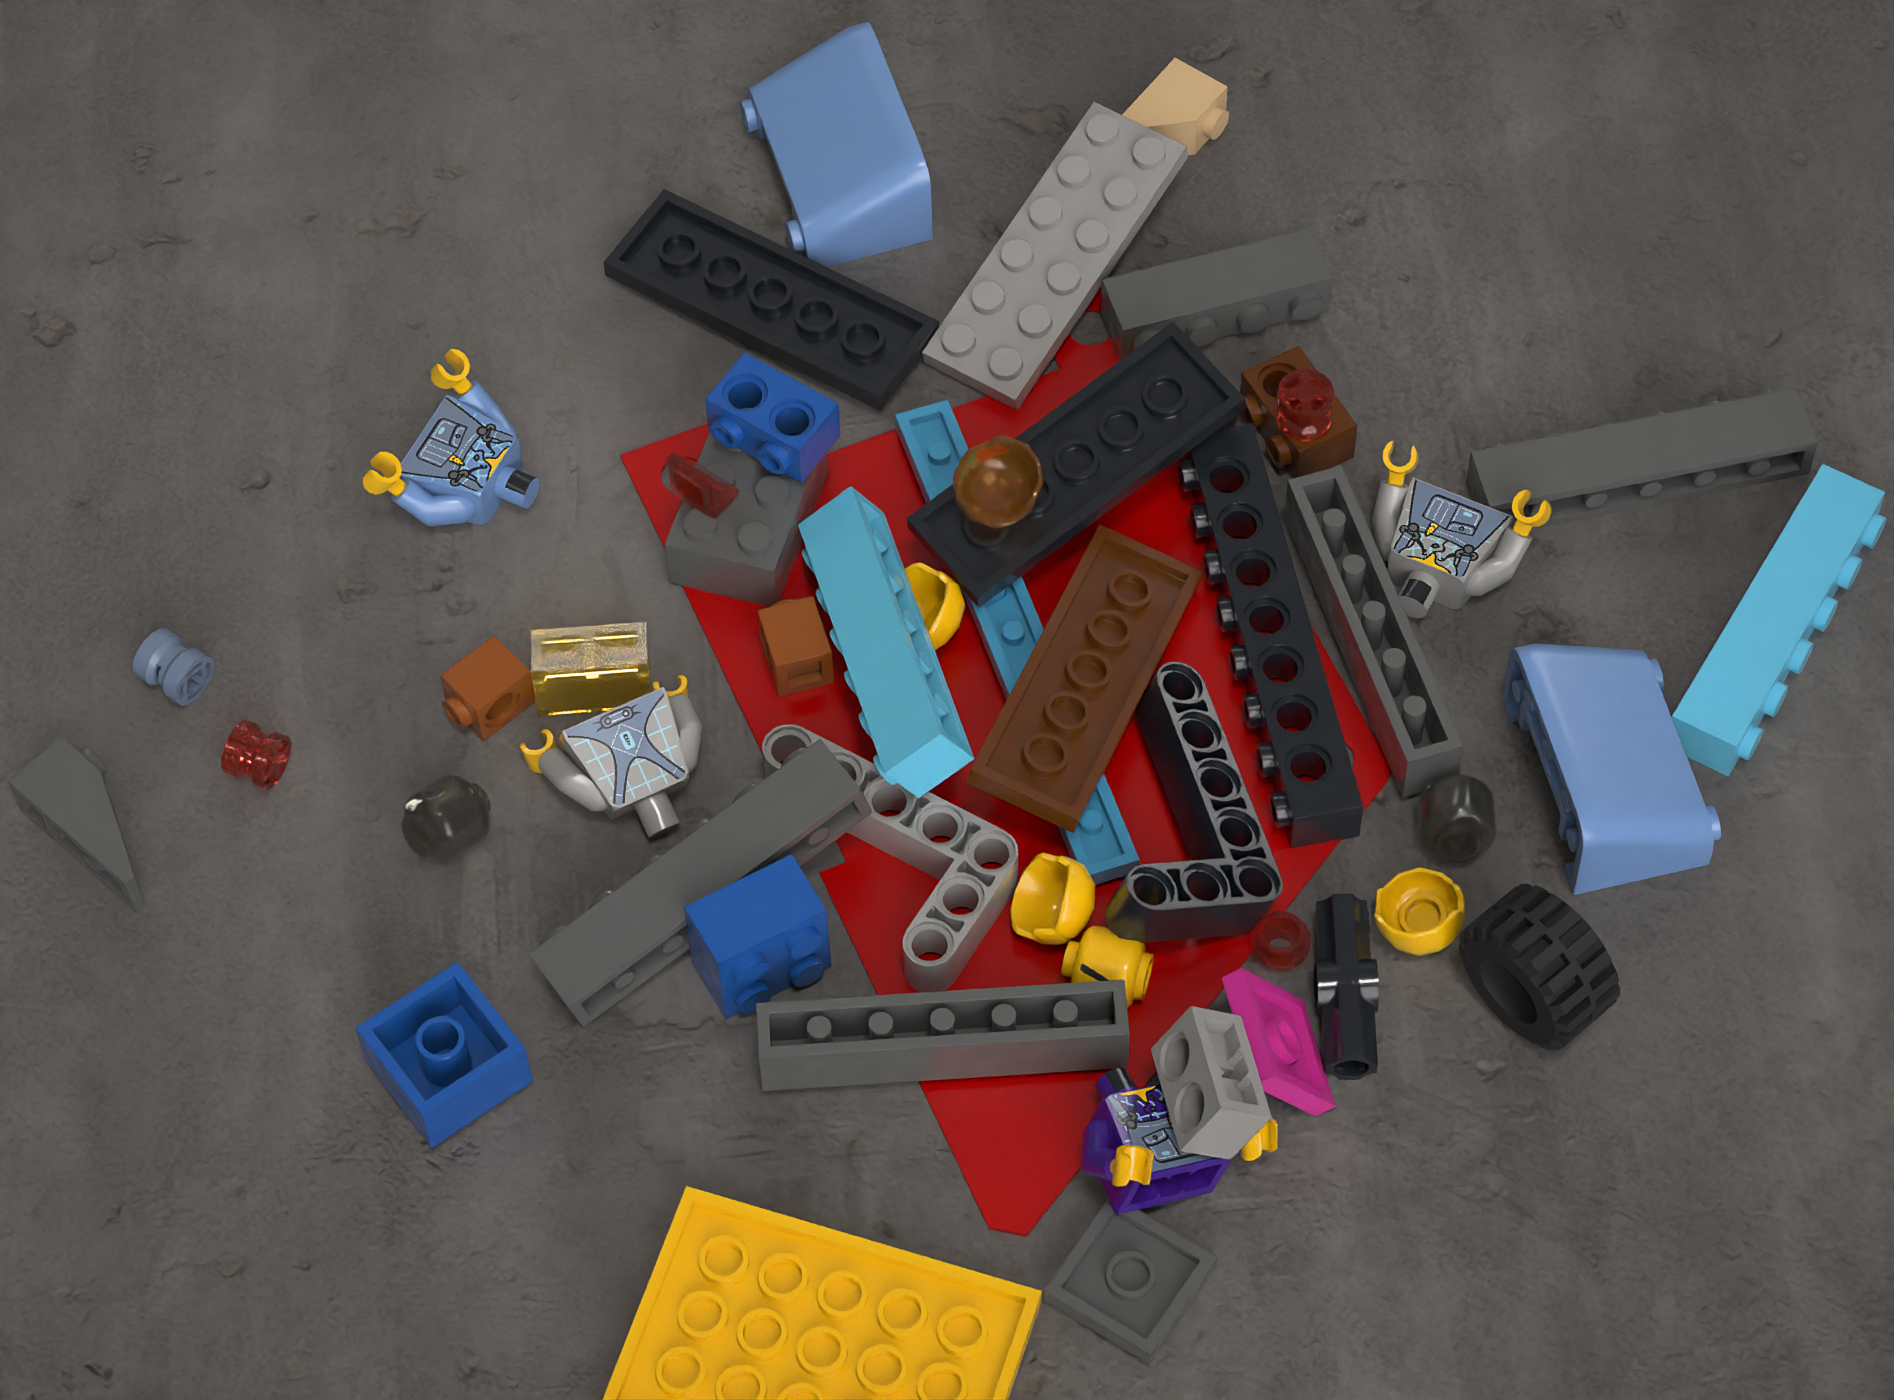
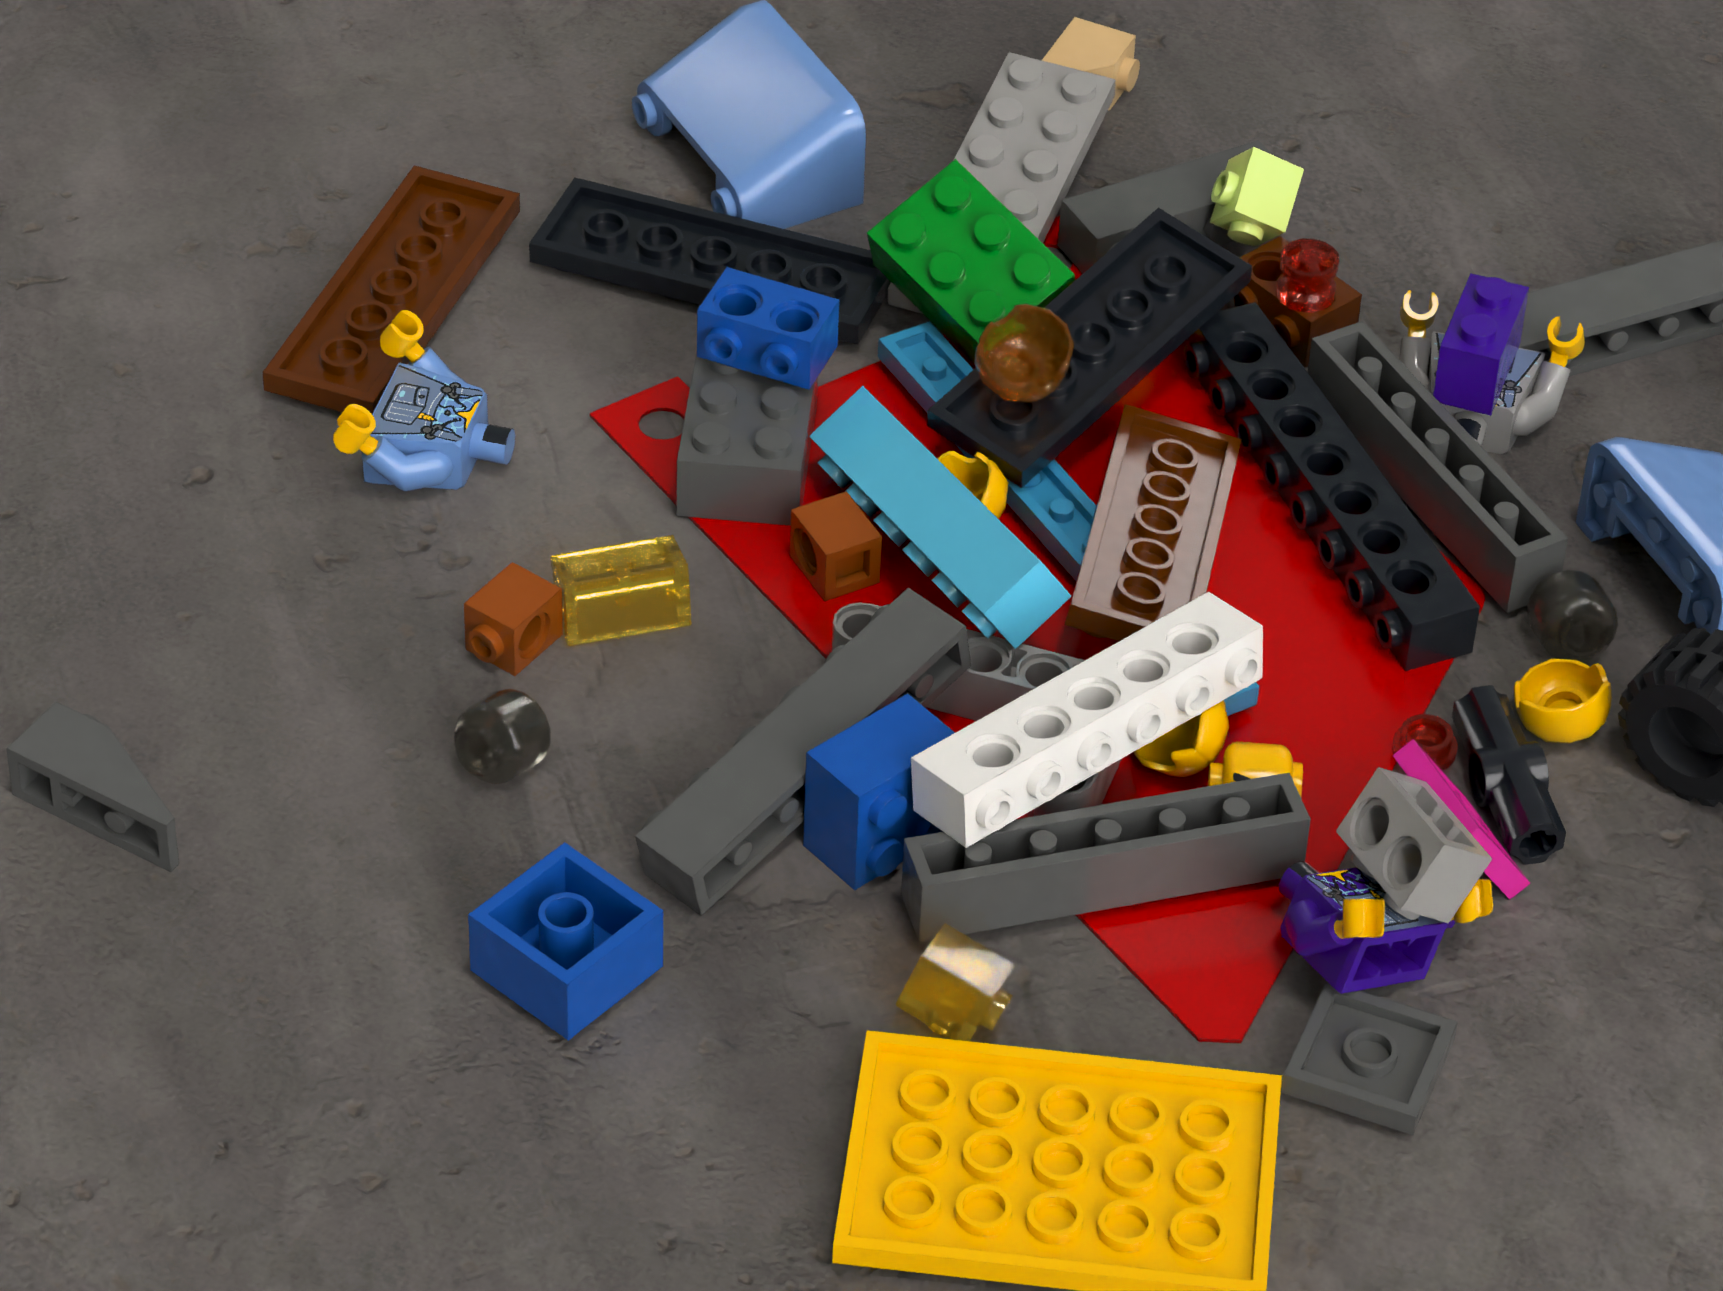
camera: 15 degrees left, 15 degrees down
sand blue wheel [132,628,215,706] -> none
clear red wheel [221,719,292,790] -> none
light grey torso [520,675,702,839] -> none
clear red slope [667,452,739,519] -> none
black beam [1105,661,1283,943] -> none
none -> reddish brown plate [263,165,520,414]
none -> green brick [867,159,1075,366]
none -> clear yellow brick [895,923,1016,1041]
none -> white brick [911,592,1263,848]
none -> yellowish green brick [1210,147,1304,246]
none -> dark purple brick [1433,273,1529,416]

